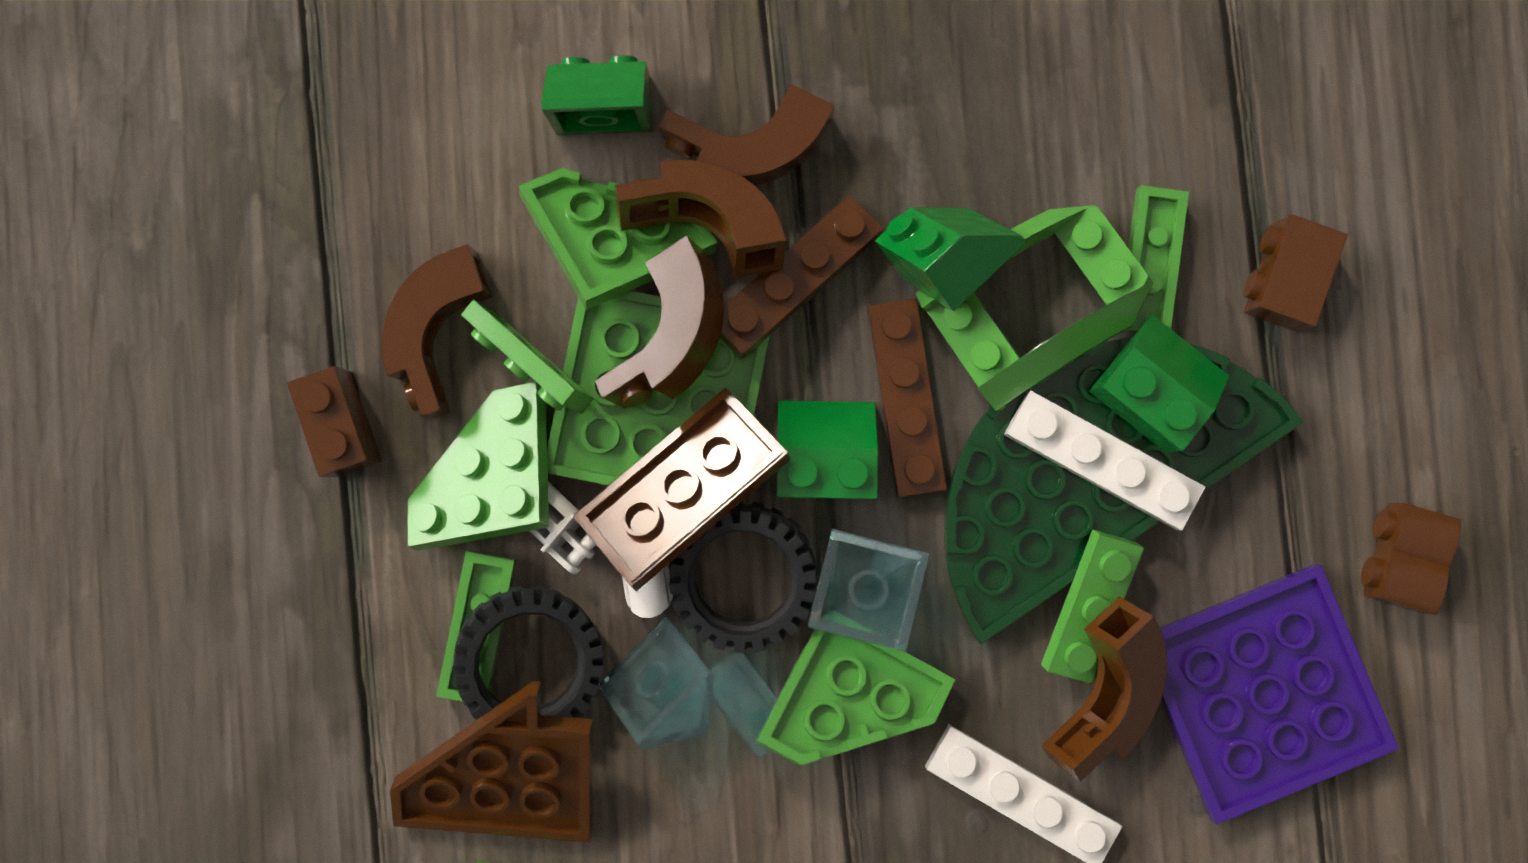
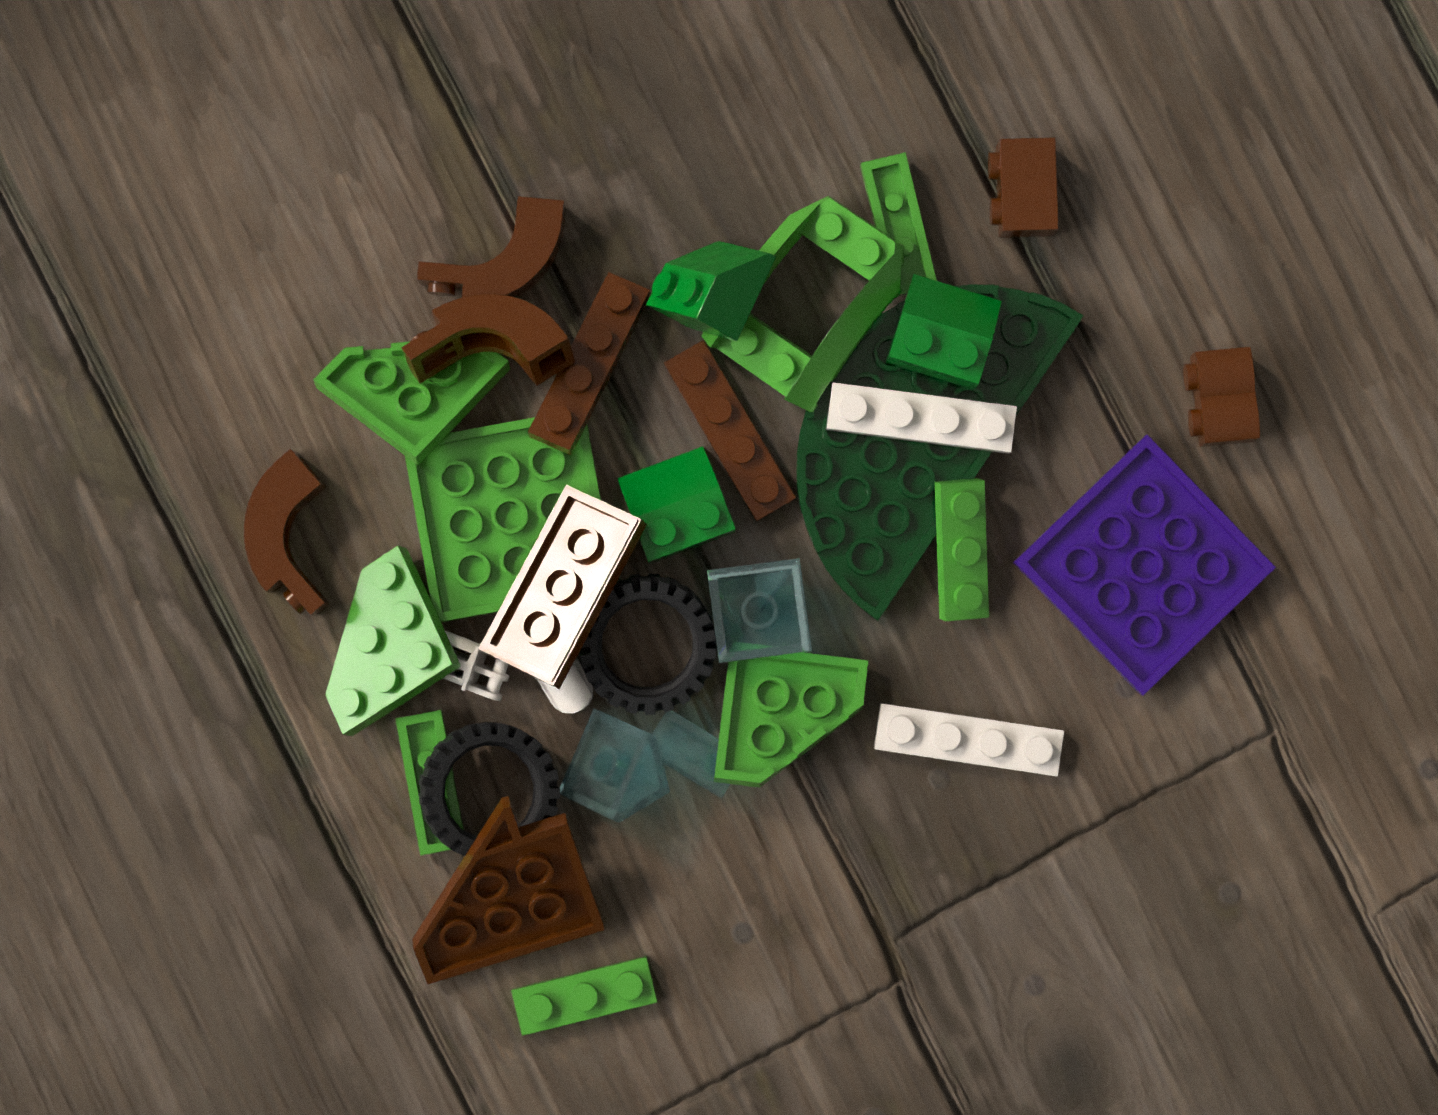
camera: 25 degrees left, 0 degrees up
reddish brown brick [287,366,382,478] -> none
bright green plate [461,300,594,414] -> none
green slope [541,55,652,135] -> none
arch [595,236,724,409] -> none
reddish brown arch [1041,596,1168,782] -> none

